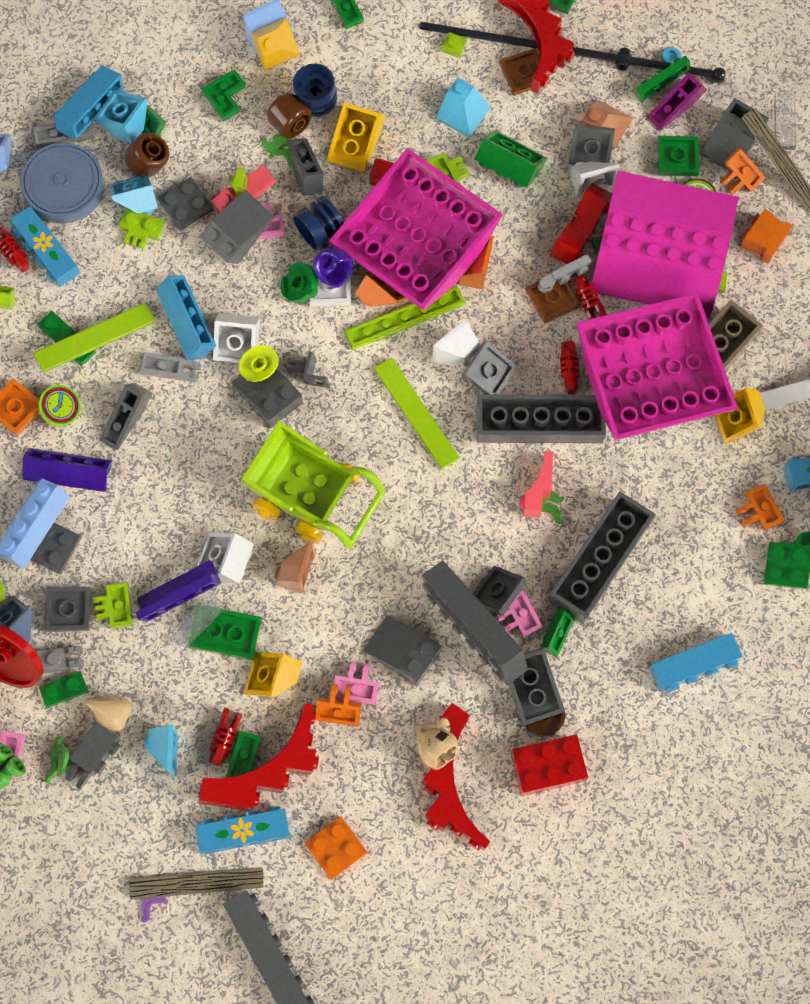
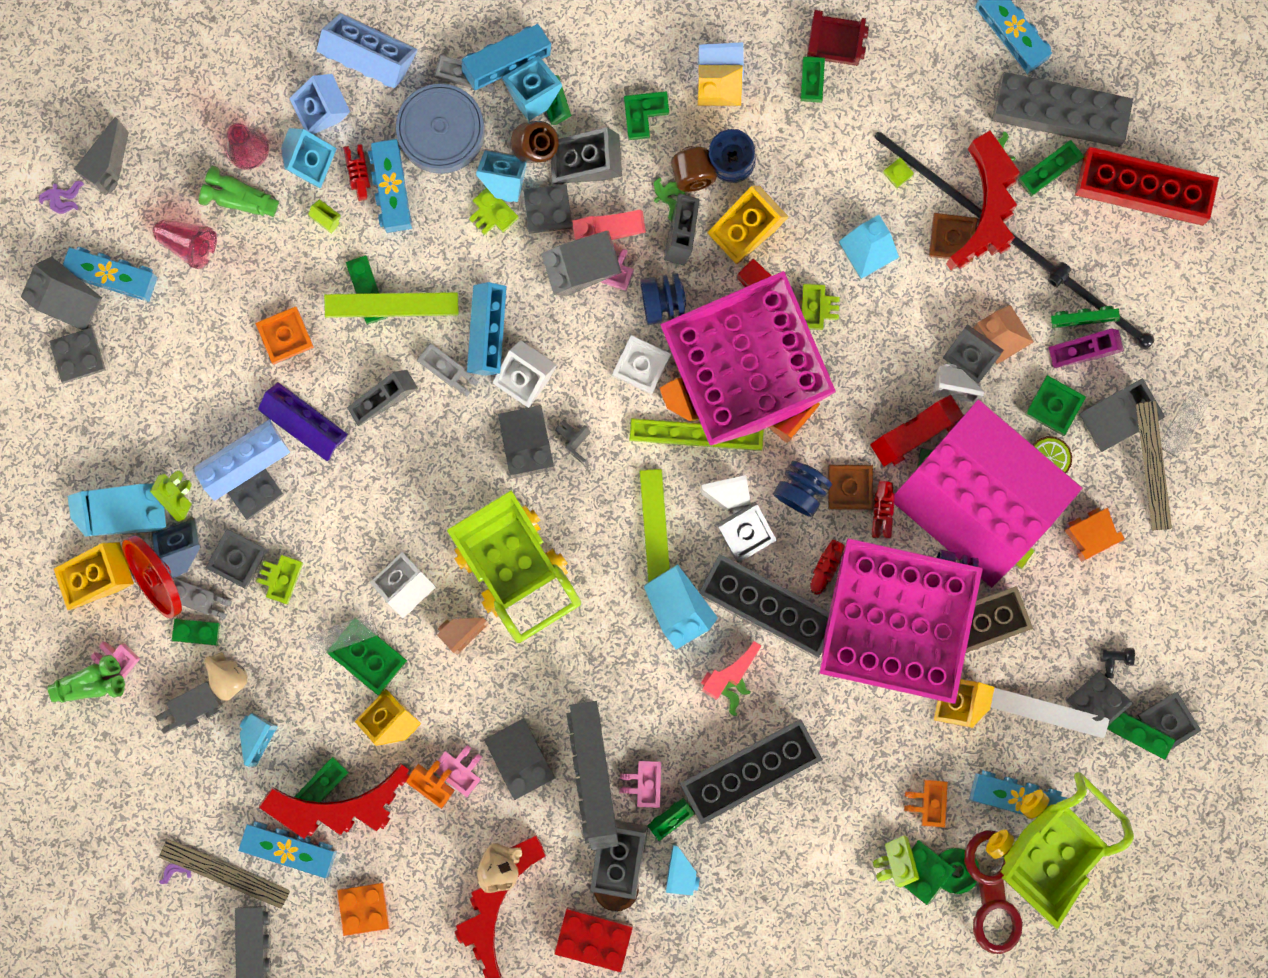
camera: 30 degrees right, 10 degrees up
tile [38,385,81,427] -> none
bright green piece [45,736,69,784] -> none
dark purple panel [135,560,221,622] -> none
red hinge [208,707,243,766] -> none
lime plate [231,168,248,196] -> none
neon yellow dish [239,345,279,382] -> none
green plate [280,262,318,304] -> none
dark purple piece [313,247,353,288] -> none
dark grey plate [473,566,528,616] -> none
green slope [474,131,548,188] -> none
light grey hinge [537,254,591,294] -> none
dark azure brick [649,632,743,693] -> none
medium azure tile [661,47,681,63] -> none
orange hinge [720,148,766,195] -> none
none -> dark grey slope [551,127,622,184]
none -> medium azure slope [644,564,718,650]
none -> medium azure slope [665,844,700,896]
none -> dark blue wheel [773,460,832,518]
none -> lime hinge [873,835,919,888]

